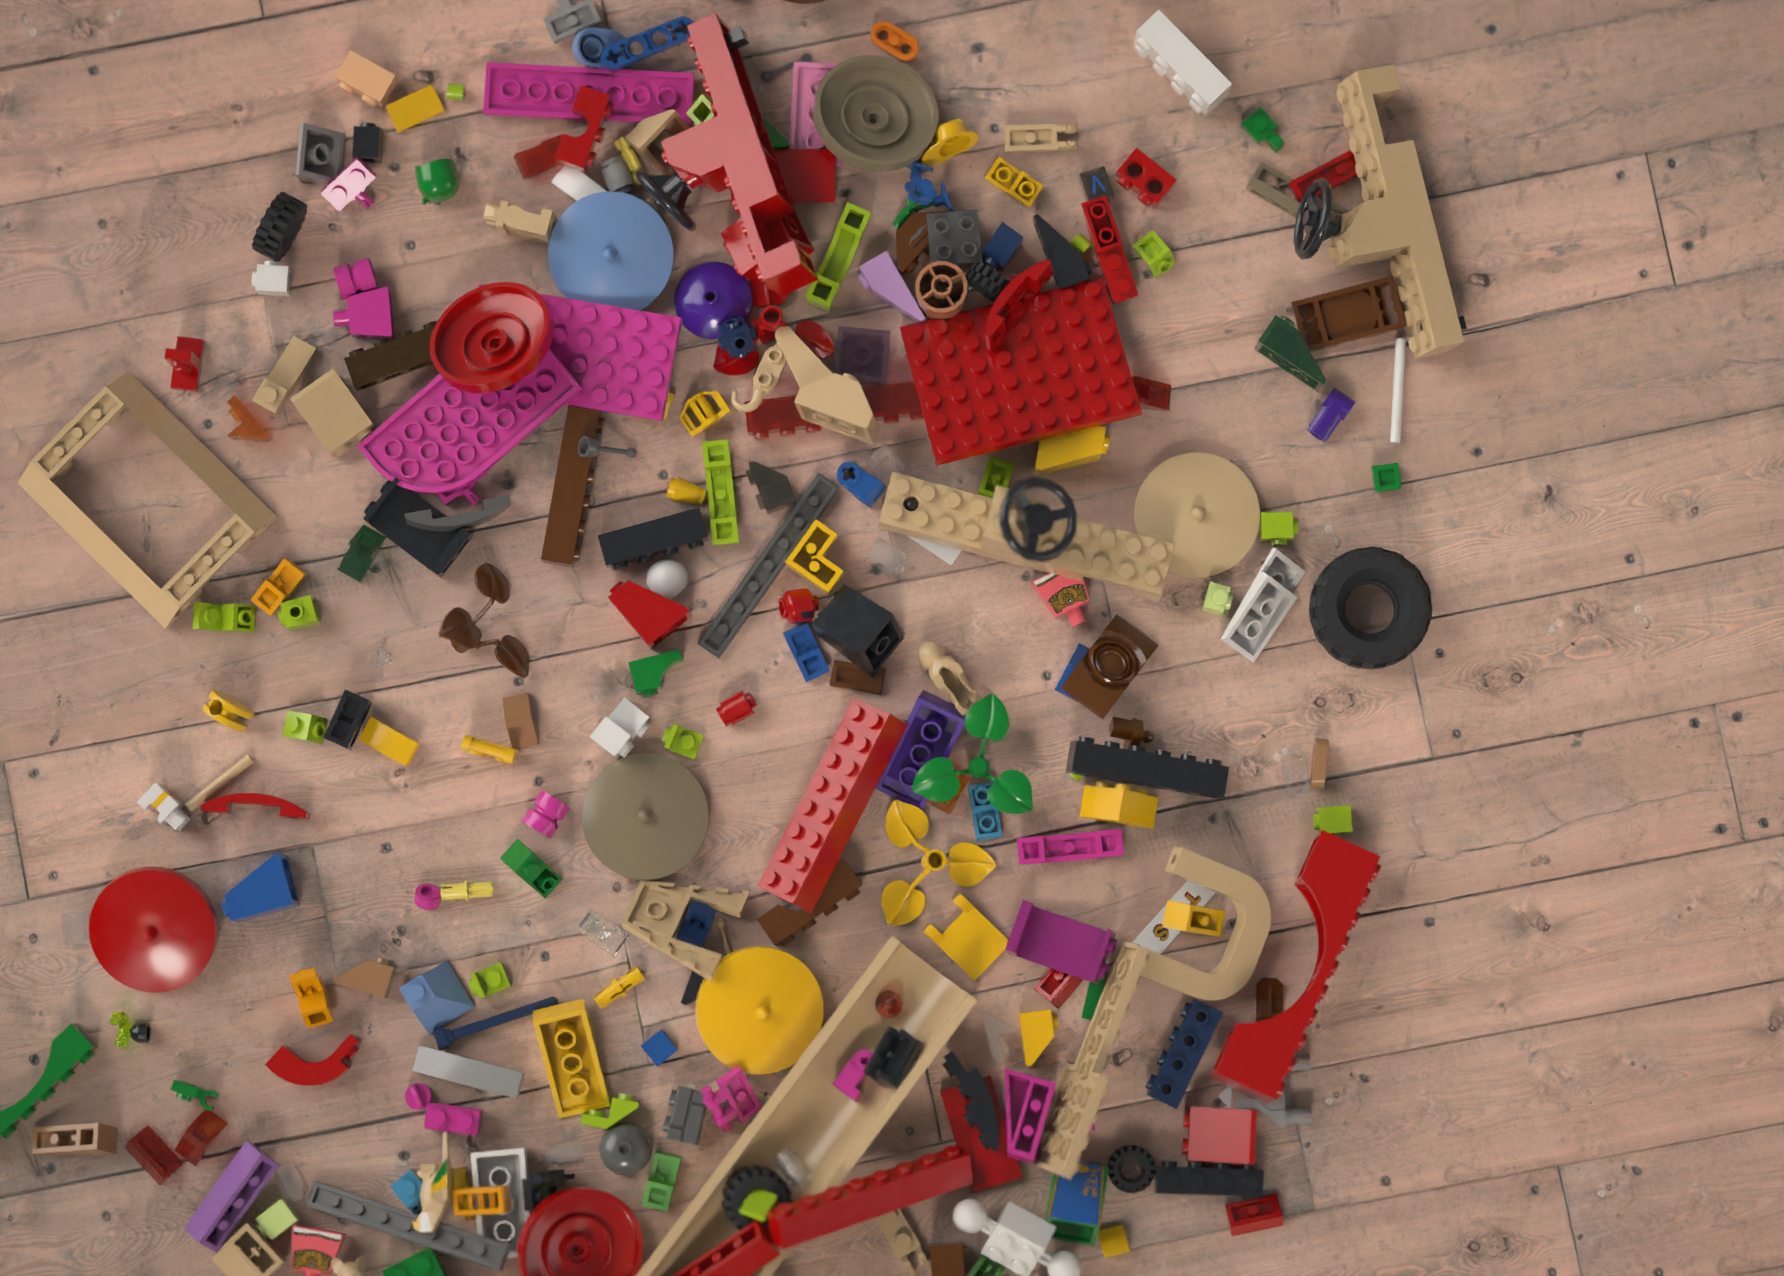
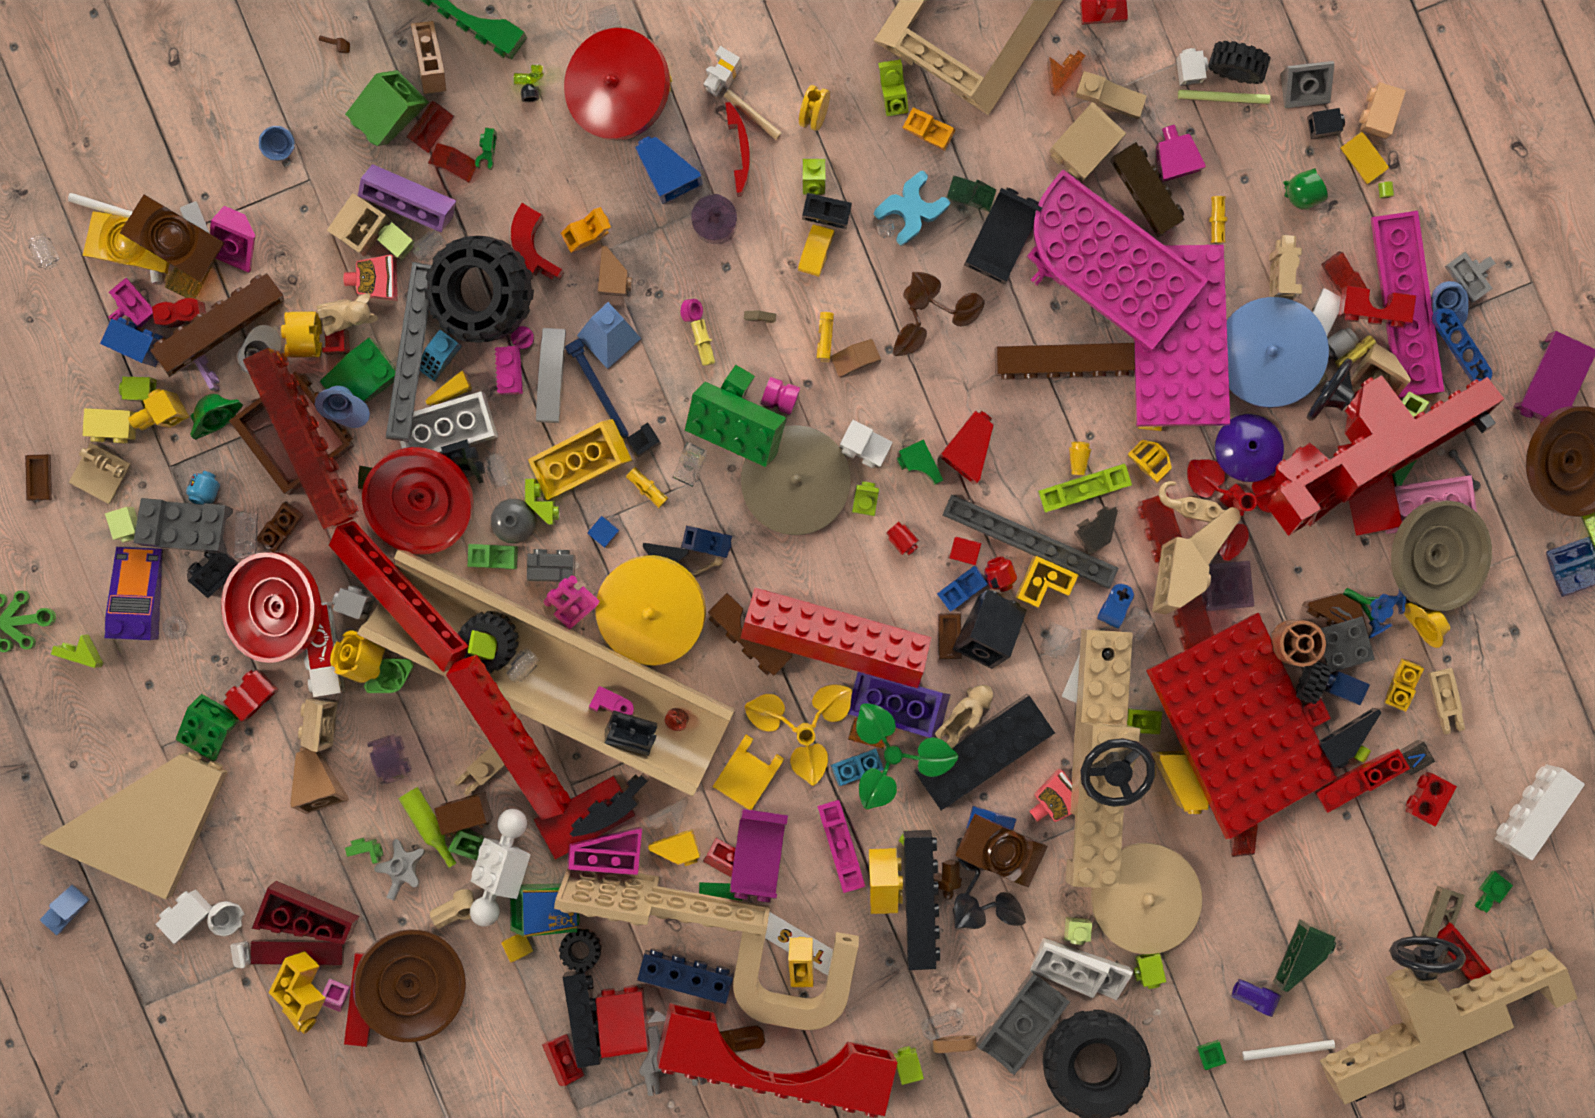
camera: 85 degrees right, 5 degrees up
lime brick [278,595,320,631] -> none
plate [320,157,377,211] -> none
dark pink wheel [333,257,379,300] -> none
dark grey slope [405,495,510,532] -> none
tan animal [412,1132,453,1233] -> none
red container [430,282,554,393] -> none
light orange slope [452,1185,511,1216] -> none
lime bracket [468,962,512,999] -> none
dark grey hinge [578,436,637,458] -> none
black brick [598,507,709,571] -> none
tan wing [622,880,750,981] -> none
white hair [646,559,688,599] -> none
dark blue brick [717,317,757,358] -> none
lime arch [805,202,872,313] -> none
lavender slope [857,251,925,323] -> none
orange plate [870,21,919,62] -> none
red slope [985,260,1053,351] -> none
lime bracket [1132,230,1176,278] -> none
reddish brown slope [1291,276,1406,353] -> none
none -> reddish brown hand [319,35,350,53]
none -> bright green slope [345,70,429,147]
none -> black tyre [424,235,534,343]
none -> black panel [627,422,661,458]
none -> green brick [684,381,787,467]
none -> clear purple brick [691,194,738,244]
none -> dark tan tile [744,310,776,323]
none -> medium azure piece [873,171,951,246]
none -> black brick [914,694,1055,811]
none -> red panel [948,537,982,566]
none -> black plant [953,838,1026,929]
none -> dark grey piece [976,971,1070,1075]
none -> yellowish green piece [1178,90,1270,104]
none -> yellow pin [1209,196,1228,243]

